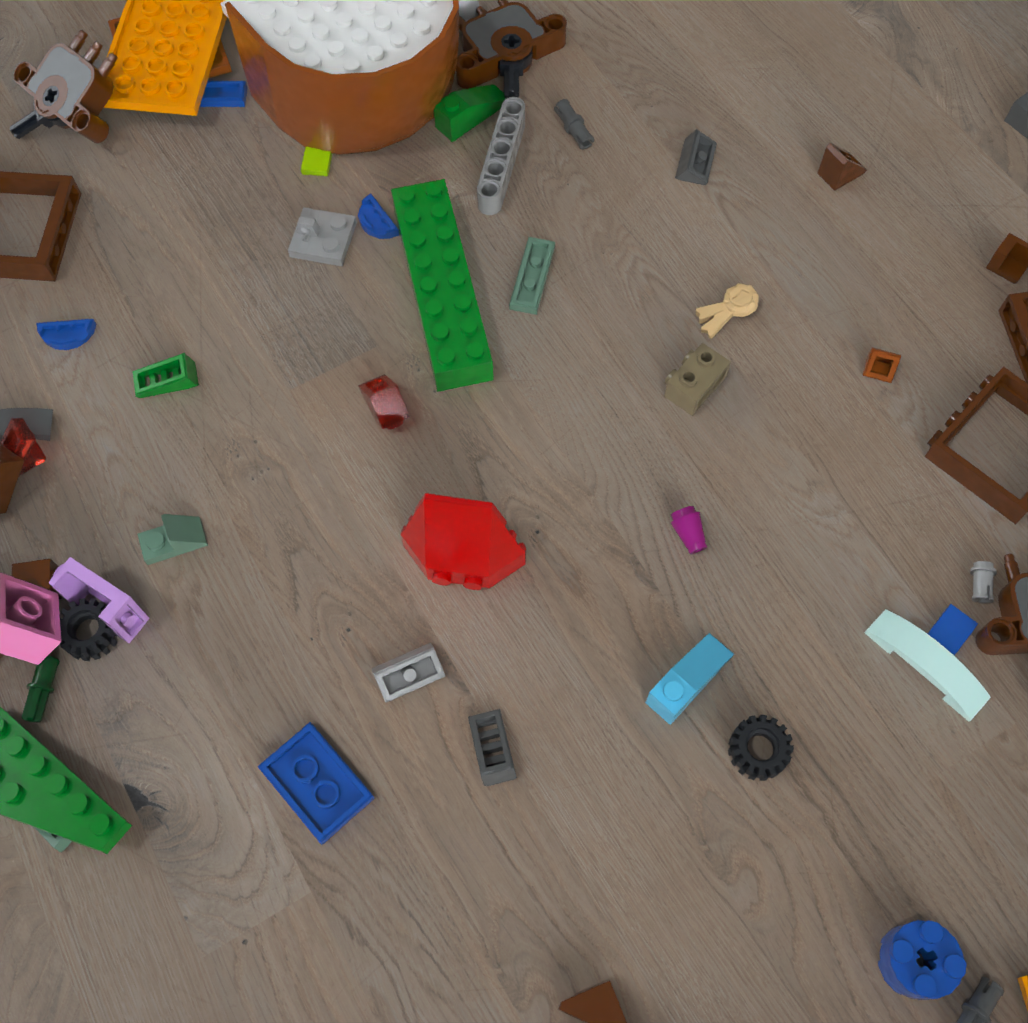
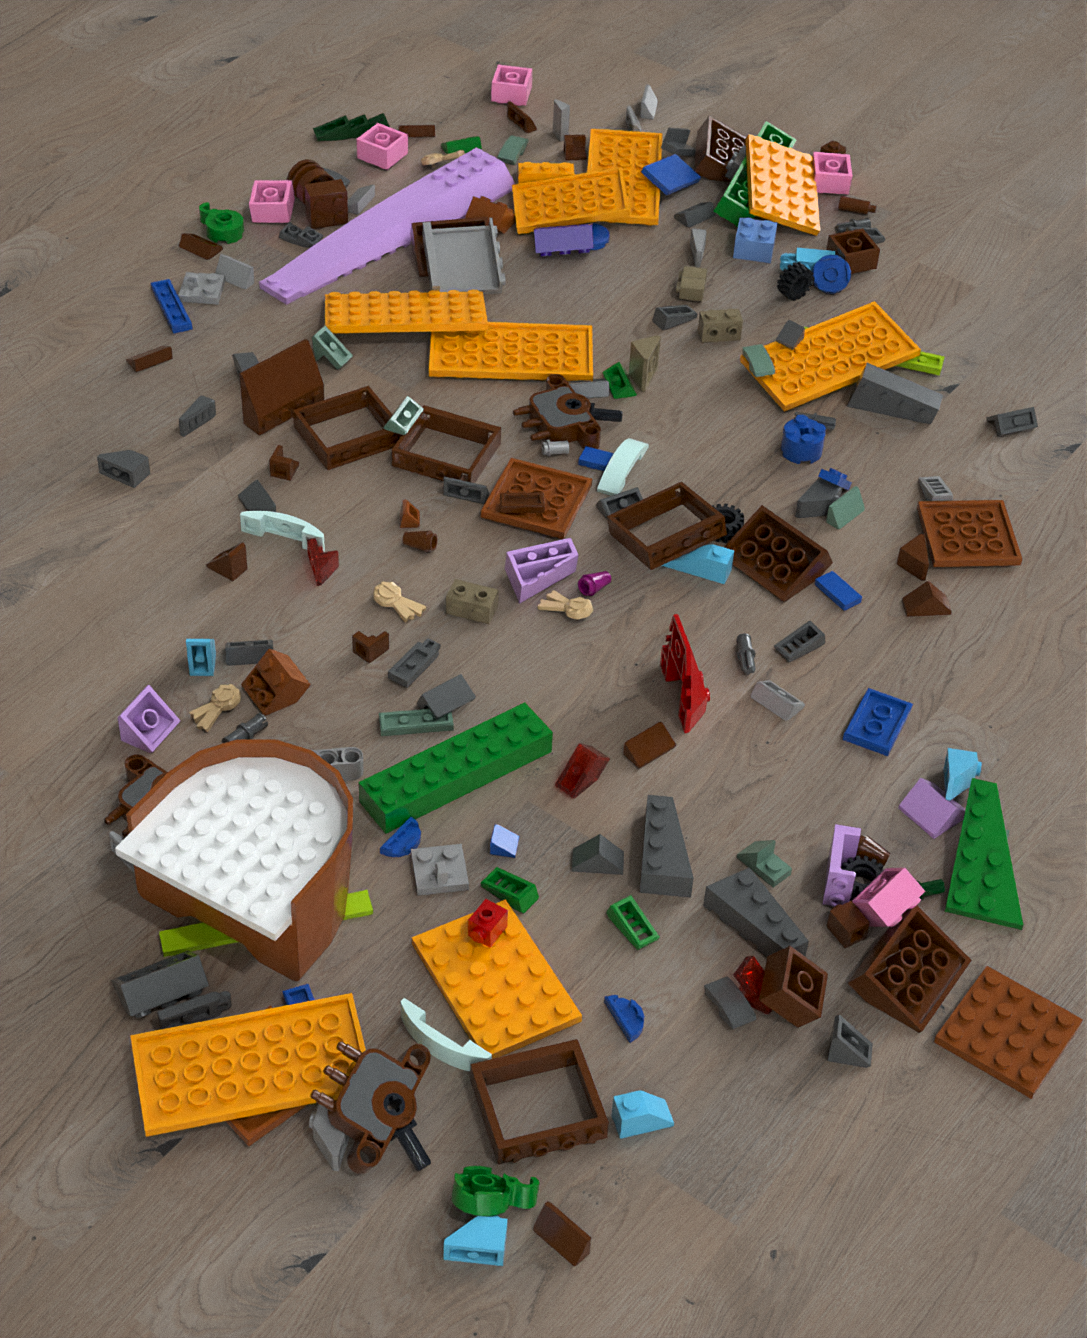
camera: 115 degrees left, 20 degrees down
none -> lavender slope [118,685,180,753]
none -> medium azure slope [186,639,216,676]
none -> tan piece [189,684,241,732]
none -> dark grey slope [238,480,276,512]
none -> light aqua slope [240,511,325,554]
none -> dark orange slope [241,649,311,715]
none -> clear red slope [307,538,339,586]
none -> reddish brown panel [352,631,389,664]
none -> dark grey hinge [388,638,441,688]
none -> light aqua slope [401,998,492,1072]
none -> reddish brown cone [403,530,438,553]
none -> light orange plate [412,899,582,1059]
none -> dark grey panel [416,674,476,719]
none -> dark grey slope [444,477,489,504]
none -> red brick [468,899,508,948]
none -> green slope [480,867,539,914]
none -> dark orange plate [481,458,592,539]
none -> slope [490,824,520,858]
none -> reddish brown tile [500,492,545,513]
none -> lavender wedge [505,538,578,603]
none -> tan piece [538,590,593,619]
none -> dark grey slope [572,834,624,875]
none -> dark grey slope [596,487,643,519]
none -> reddish brown window [607,481,727,570]
none -> reddish brown slope [623,721,676,769]
none -> dark grey wedge [639,795,694,898]
none -> dark grey wedge [703,867,809,957]
none -> reddish brown slope [724,505,833,602]
none -> dark grey axle [736,633,756,675]
none -> dark grey slope [795,477,842,518]
none -> blue tile [815,571,862,611]
none -> blue plate [818,468,852,490]
none -> sand green slope [826,486,865,529]
none -> reddish brown cone [856,834,891,866]
none -> lavender slope [898,778,965,839]
none -> reddish brown slope [902,580,952,617]
none -> medium azure slope [943,748,982,800]

